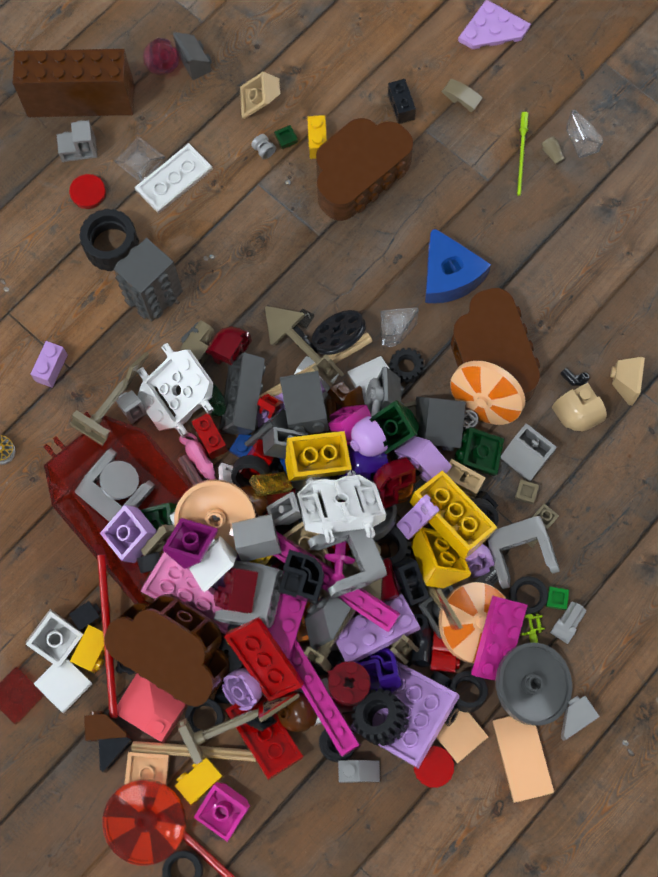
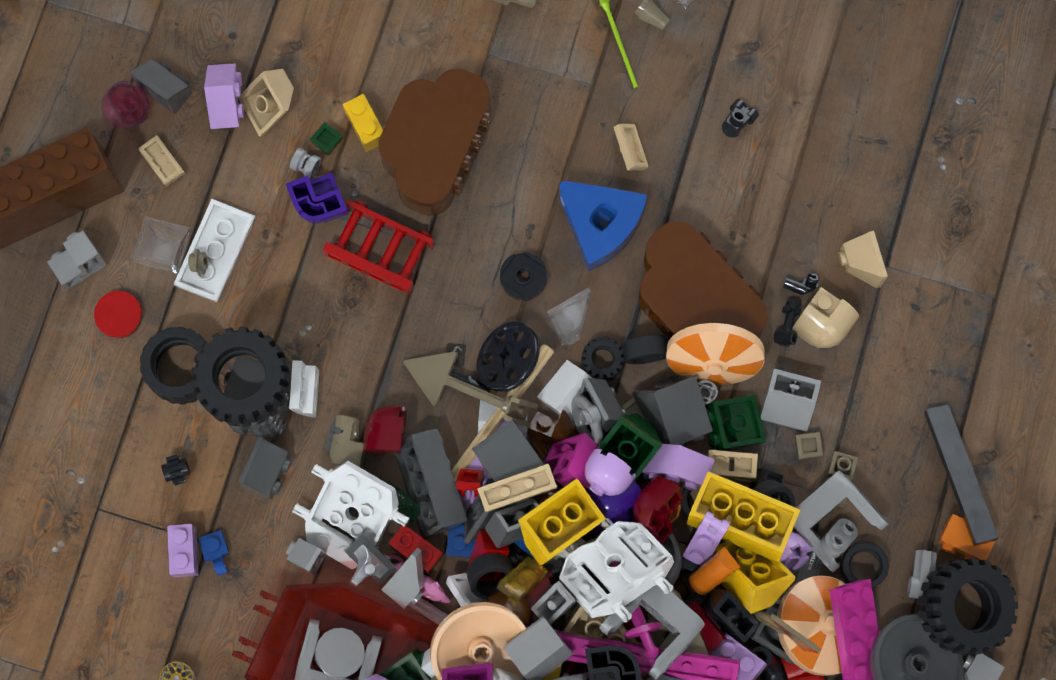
camera: 25 degrees left, 5 degrees up
dark tan piece [69,352,149,446] -> none
black brick [388,79,416,124] -> none
lime piece [520,614,545,643] -> none
green plate [546,586,569,611] -> none
none -> tan plate [138,135,185,187]
none -> black gear [161,454,190,486]
none -> dark tan plate [188,249,209,275]
none -> black tyre [191,327,292,427]
none -> blue plate [198,530,230,576]
none -> lavender brick [204,63,244,129]
none -> dark grey slope [238,437,292,499]
none -> dark purple brick [286,172,348,224]
none -> white slope [289,360,319,418]
none -> red fence [323,200,435,295]
none -> piece [344,533,397,587]
none -> light grey slope [382,548,425,609]
none -> tan plate [477,463,557,513]
none -> black plate [500,252,547,301]
none -> tan plate [613,124,648,171]
none -> black tyre [623,335,668,364]
none -> orange brick [689,547,740,595]
none -> black plate [722,99,759,138]
none -> black bar [774,301,801,347]
none -> light grey plate [820,518,858,558]
none -> black tyre [918,559,1018,654]
none -> black tile [924,404,999,546]
none -> orange brick [937,514,995,560]

